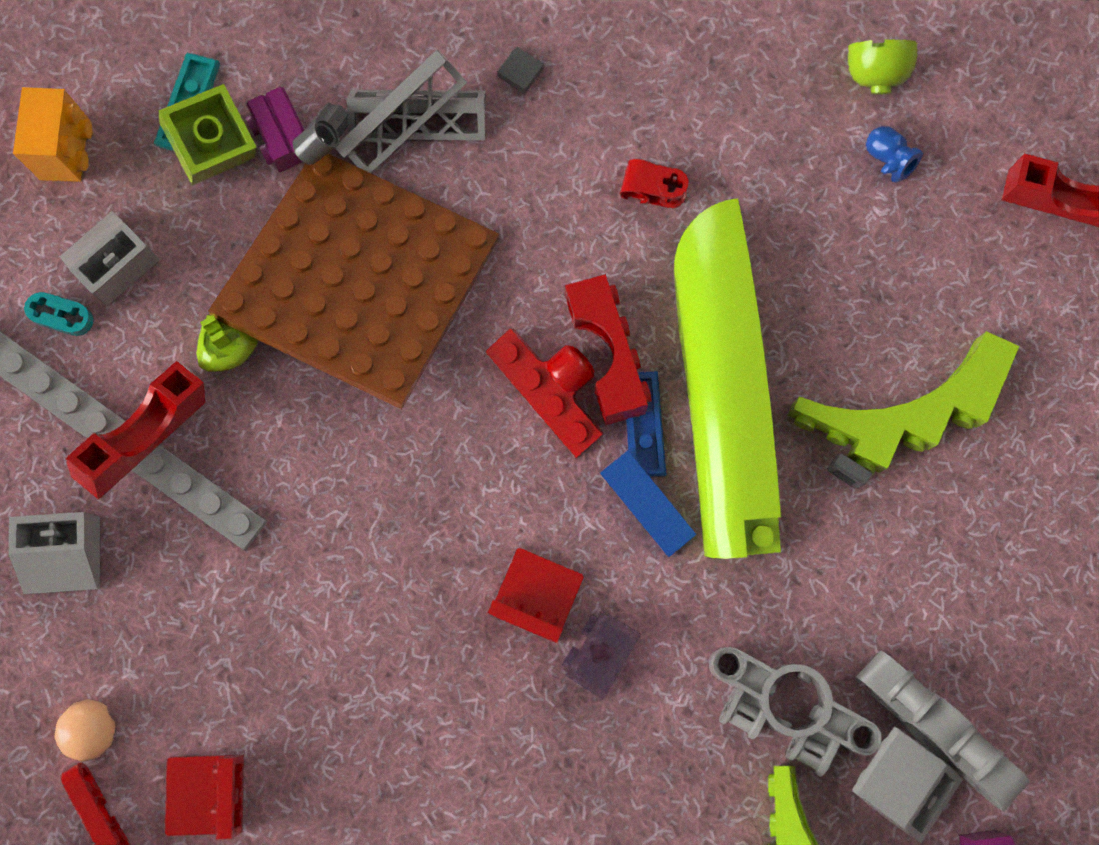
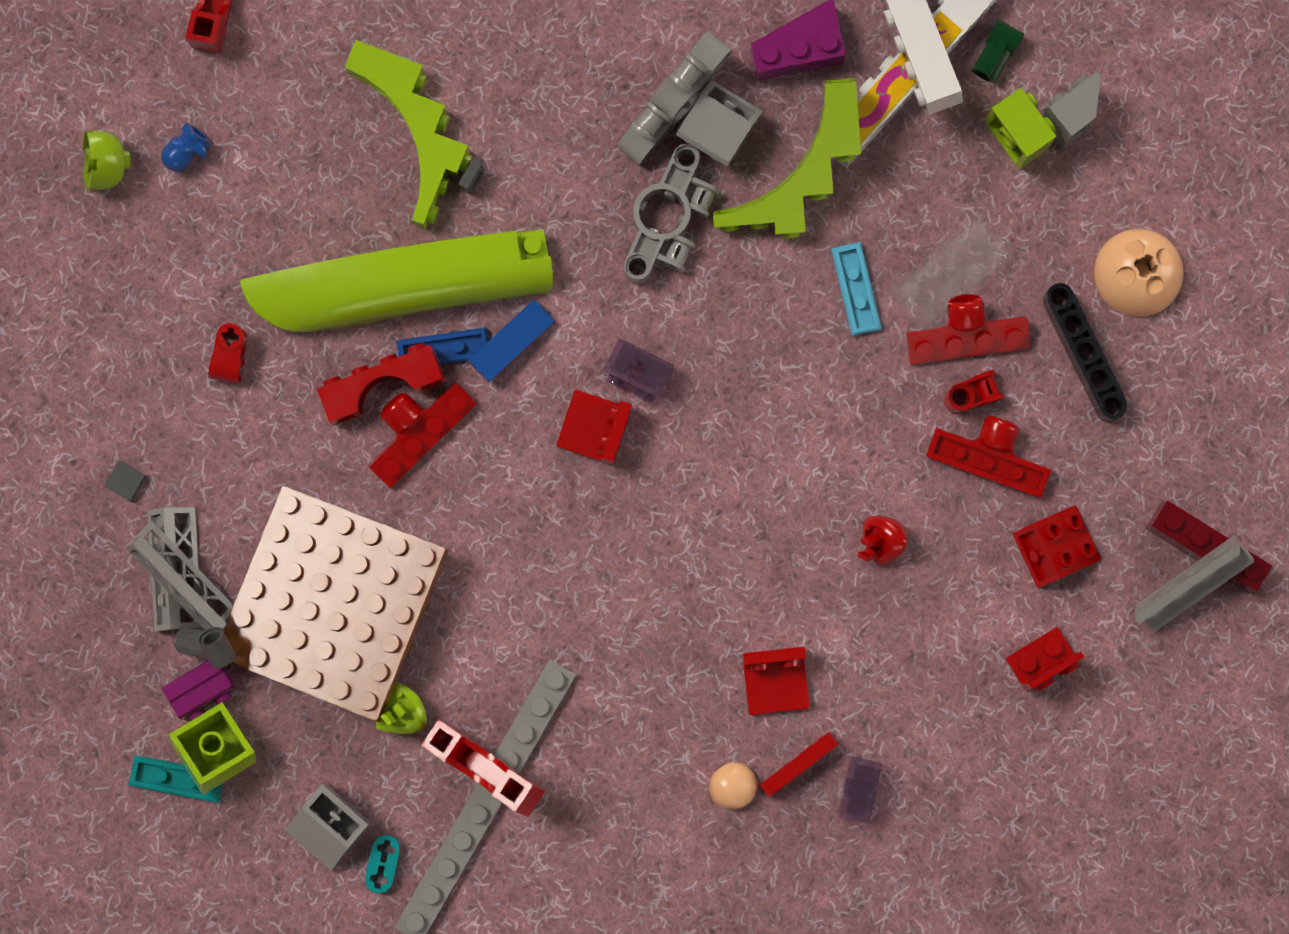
camera: 90 degrees left, 5 degrees up
light grey slope [9,512,100,594] -> none
light orange brick [13,87,93,182] -> none

